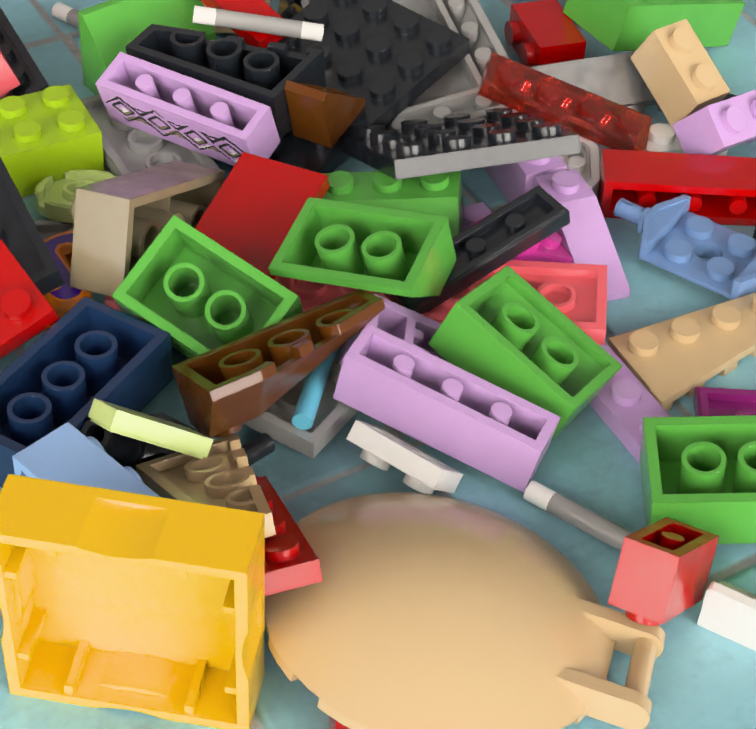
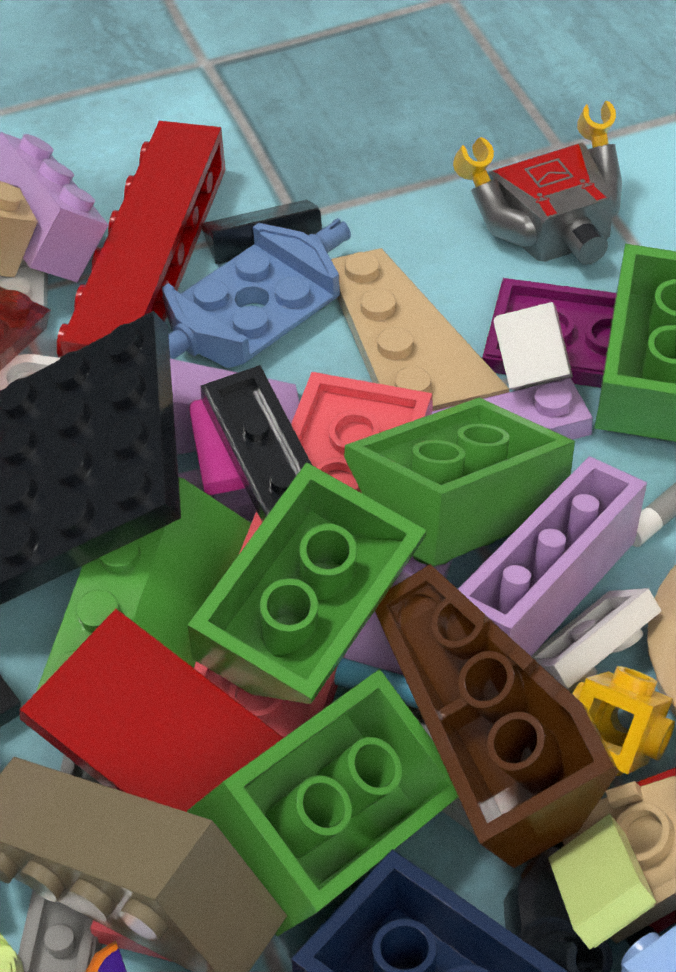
camera: 75 degrees left, 5 degrees up
none -> white panel [494,302,573,391]
none -> yellow brick [572,666,675,776]

